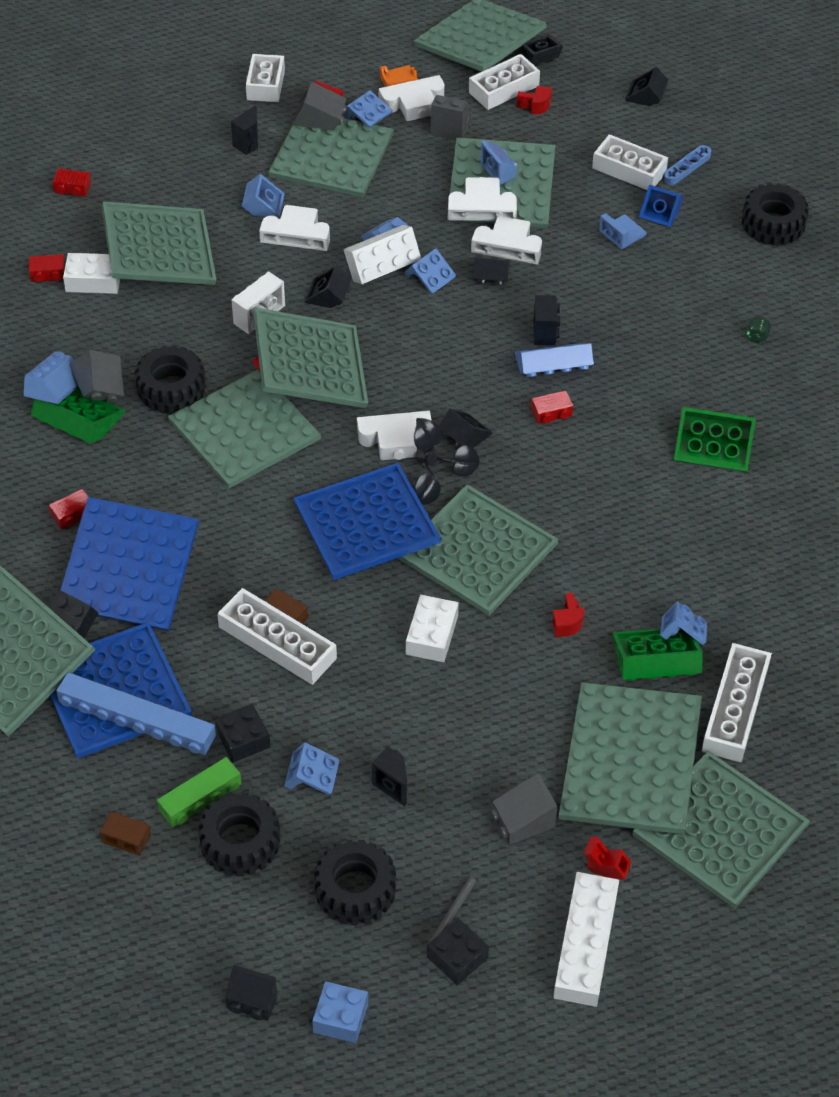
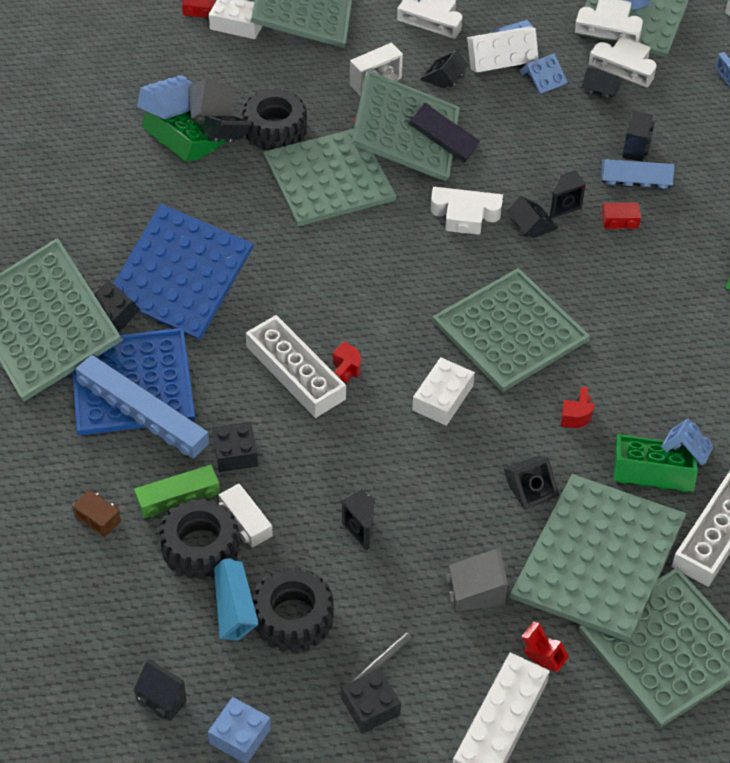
camera: 15 degrees right, 0 degrees up
red brick [48,489,88,529] -> none
reddish brown brick [265,589,308,624] -> none
medium blue bracket [284,743,339,795] -> none
blue plate [294,463,441,580] -> none
black plant [414,418,480,505] -> none
none -> black slope [203,115,252,142]
none -> dark azure slope [214,558,258,641]
none -> white brick [218,484,273,548]
none -> red brick [333,341,361,383]
none -> black tile [409,103,480,163]
none -> black slope [504,455,560,509]
none -> black slope [550,170,586,219]

